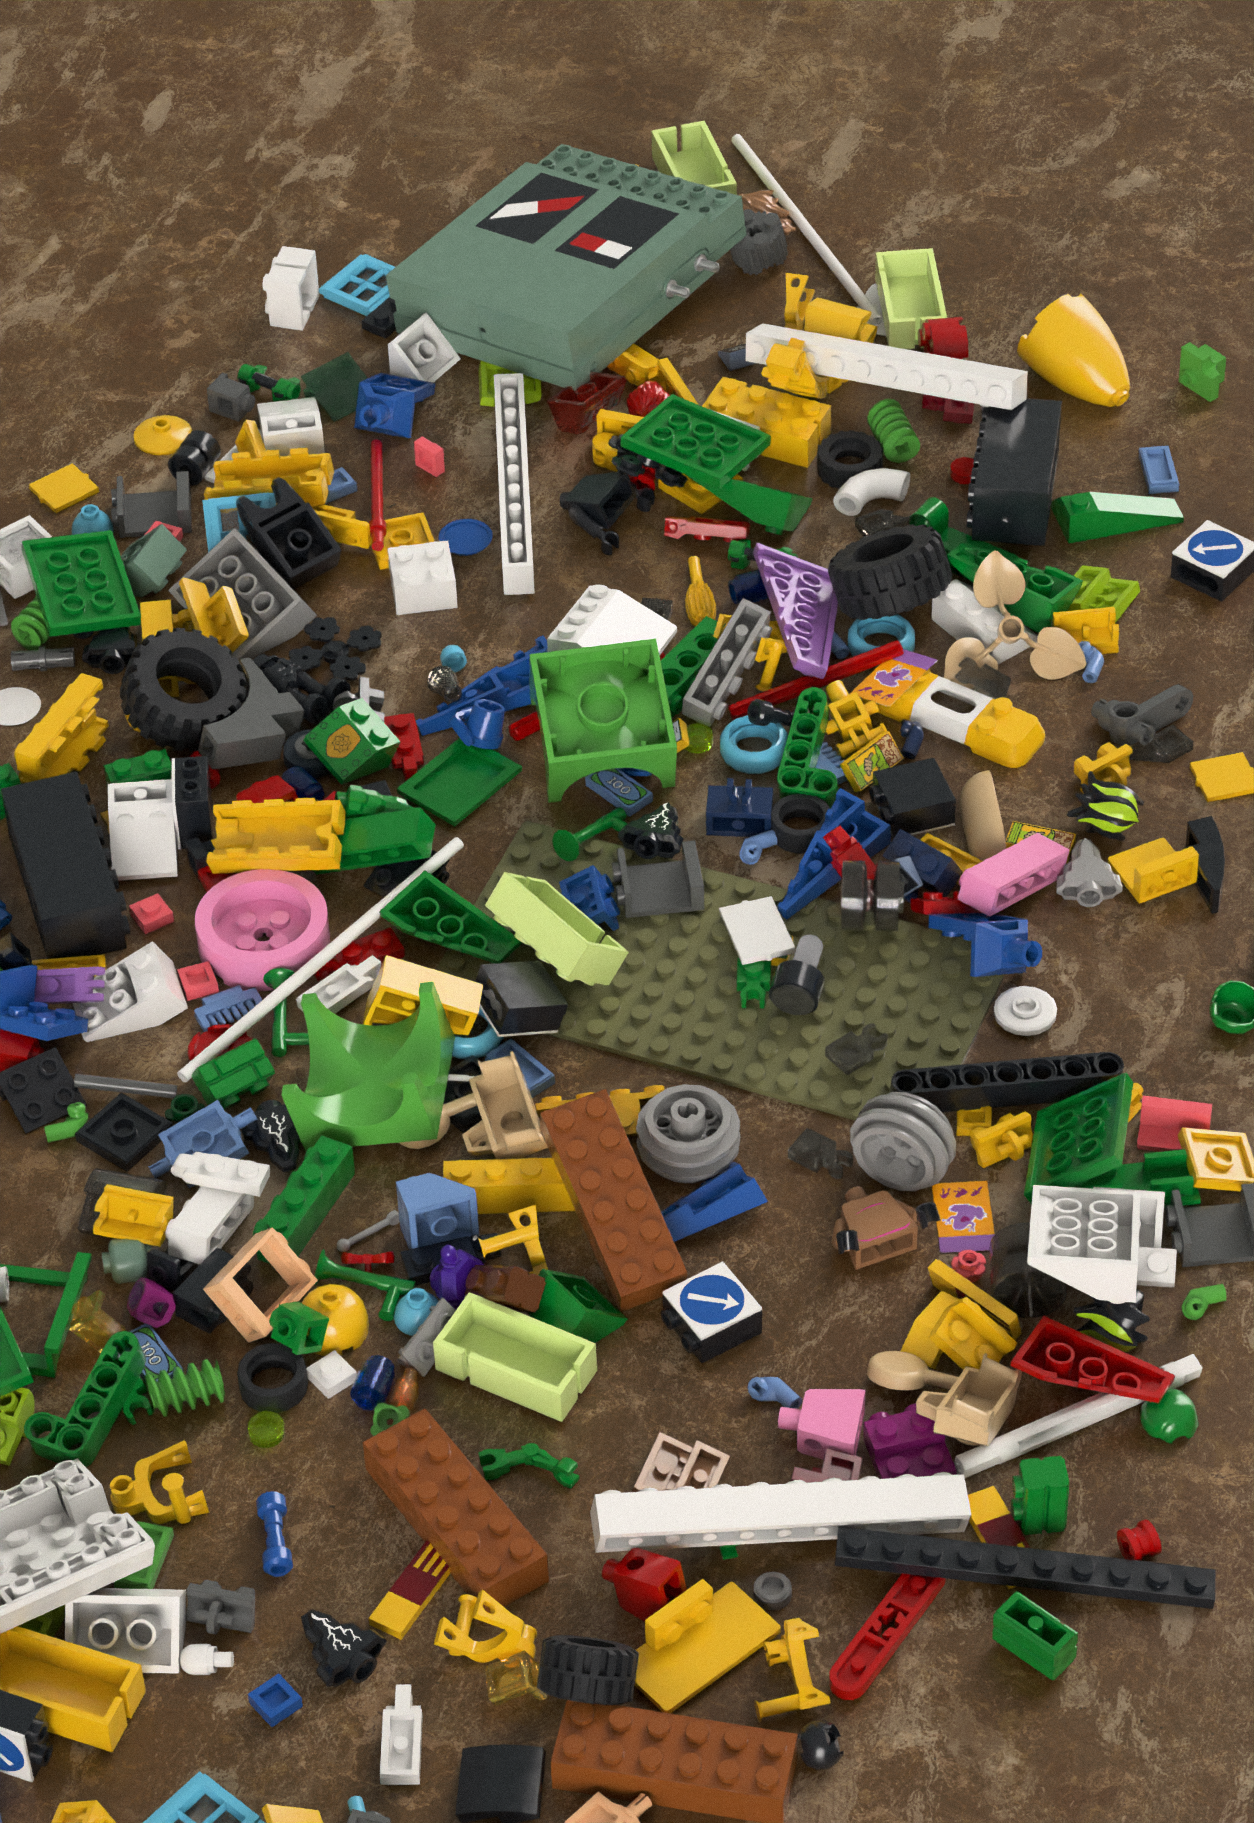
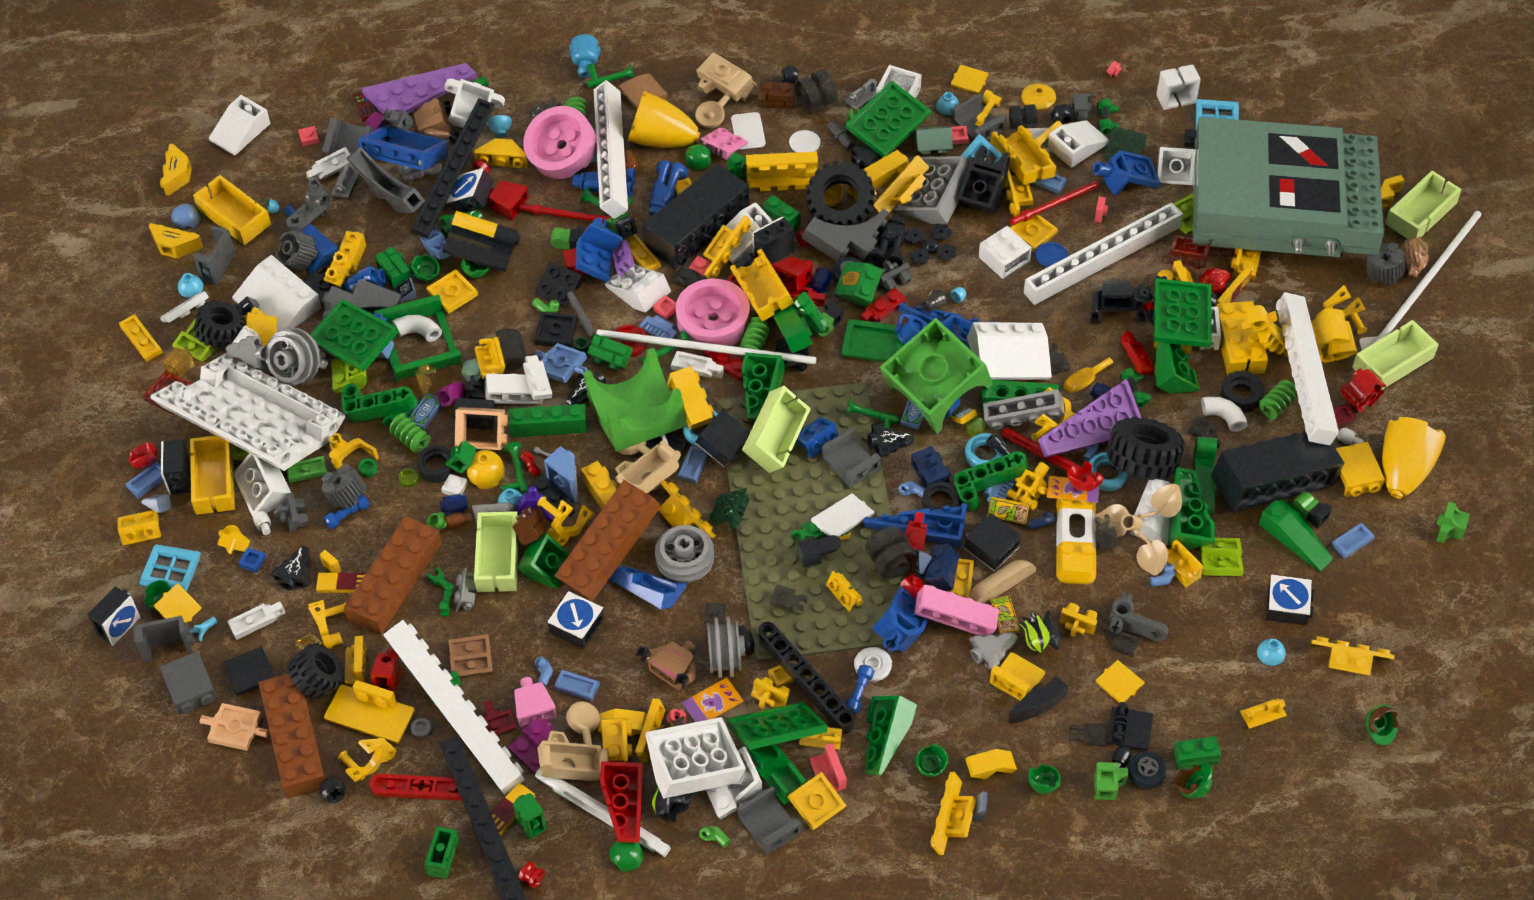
camera: 60 degrees right, 10 degrees up
none -> sand blue slope [142,494,172,513]
none -> yellow piece [217,525,250,554]
none -> yellow tile [320,550,341,573]
none -> dark grey brick [321,464,367,509]
none -> yellow bracket [344,636,367,684]
none -> green tile [358,458,378,478]
none -> light grey hinge [454,568,476,611]
none -> medium blue tile [554,670,600,702]
none -> clear smoke plate [673,266,707,288]
none -> yellow bracket [703,215,752,279]
none -> clear green hinge [708,488,750,529]
none -> bright green piece [740,317,770,356]
none -> yellow hinge [826,571,863,612]
none -> blue piece [845,664,875,714]
none -> green wedge [865,695,917,775]
none -> yellow brick [975,90,1002,126]
none -> black piece [1051,103,1073,124]
none -> red hair [1067,461,1104,492]
none -> coral plate [1106,61,1122,77]
none -> leg [1292,491,1332,529]
none -> yellow panel [1336,442,1385,497]

